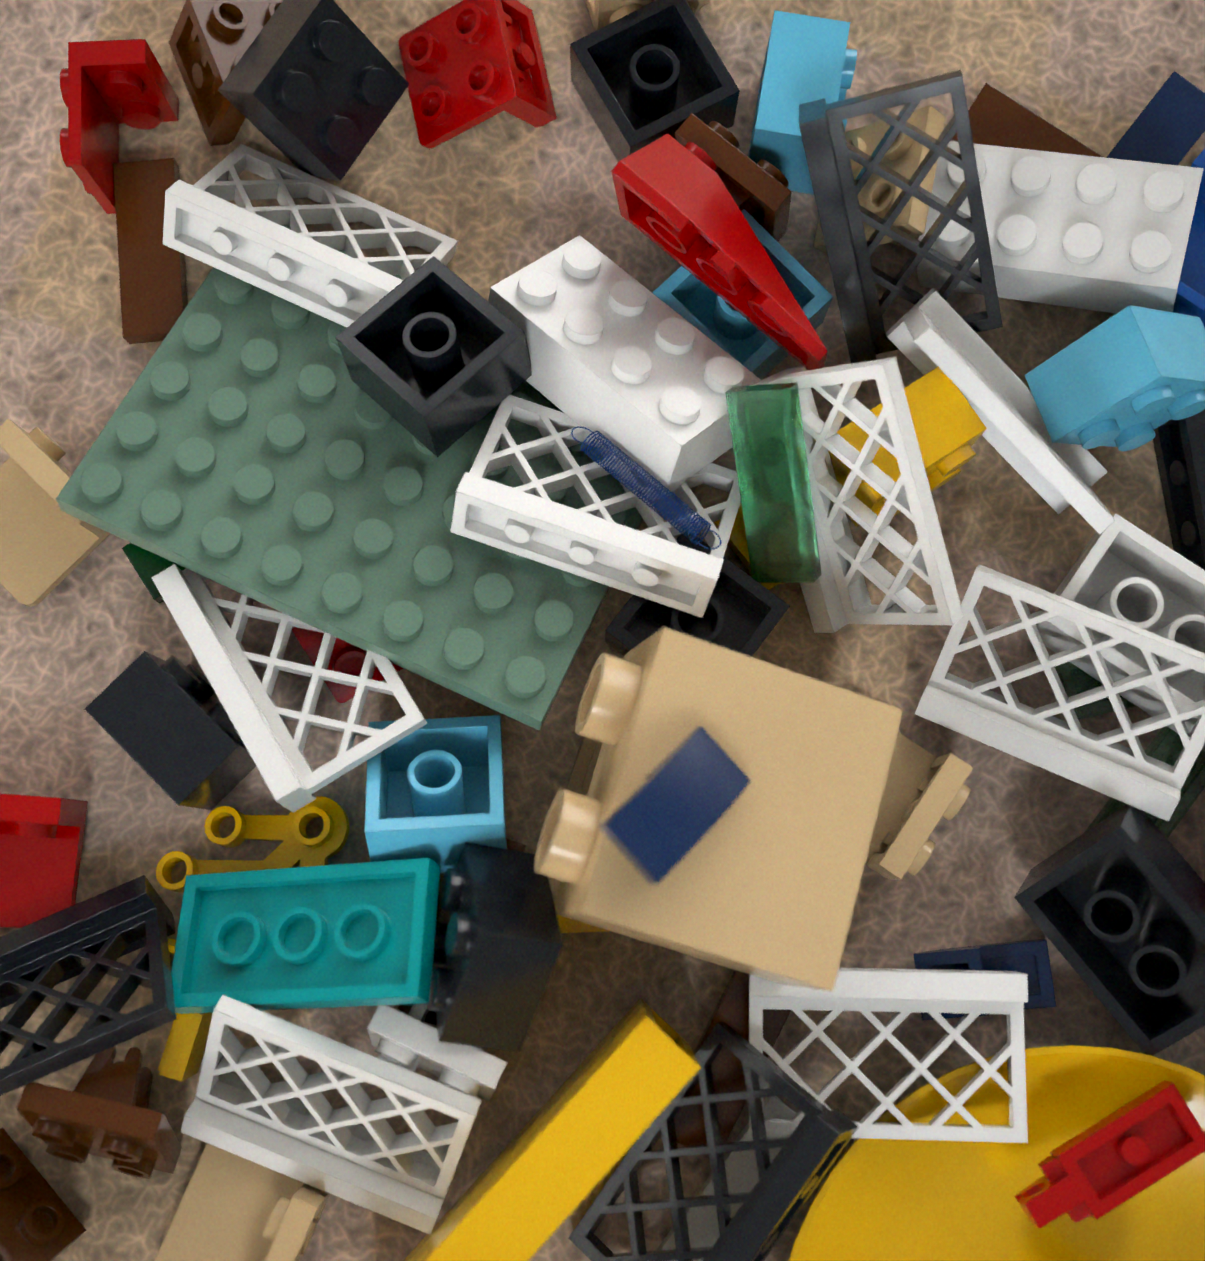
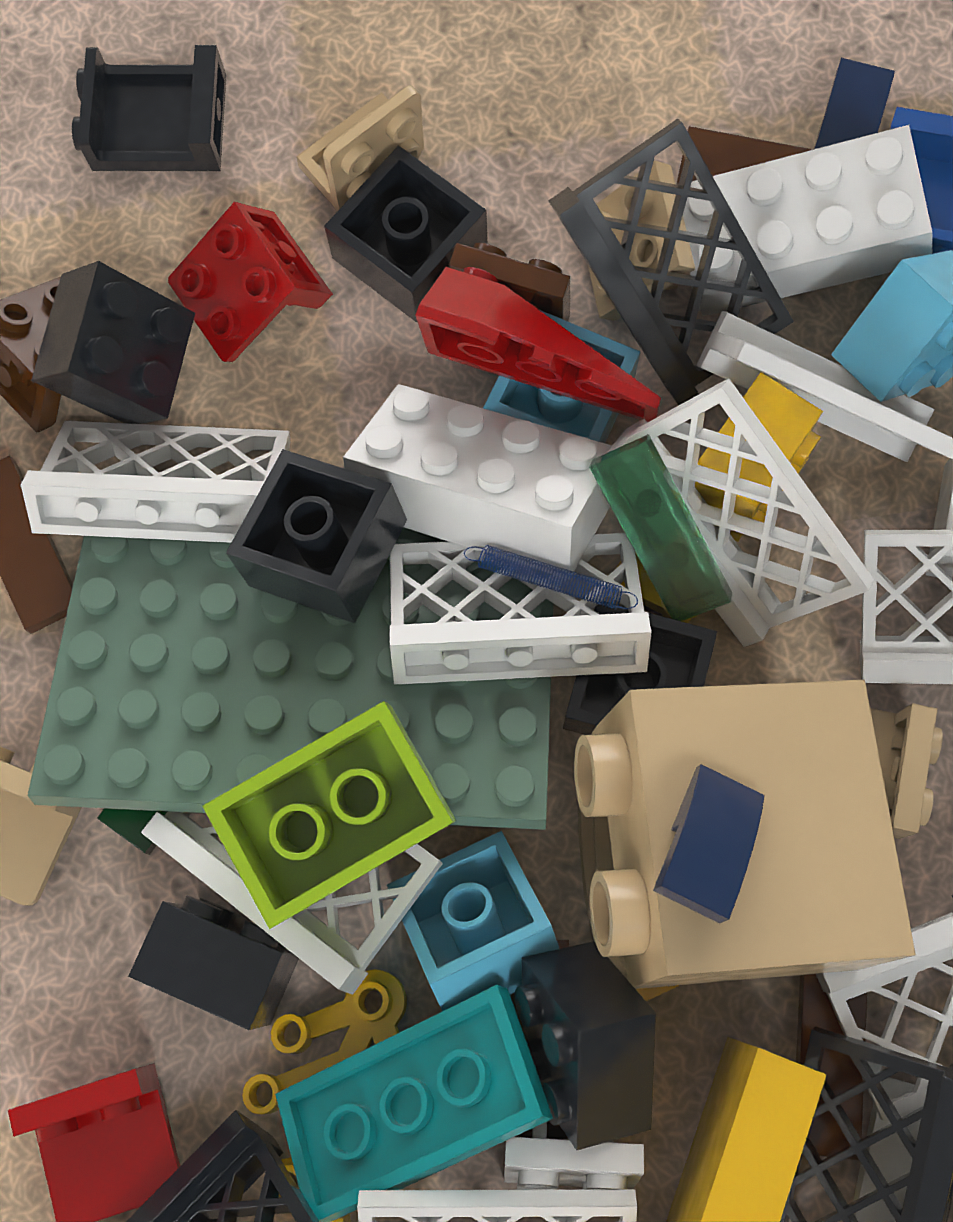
camera: 15 degrees left, 5 degrees down
medium azure brick [748,10,857,195] -> none
none -> lime brick [202,701,457,929]

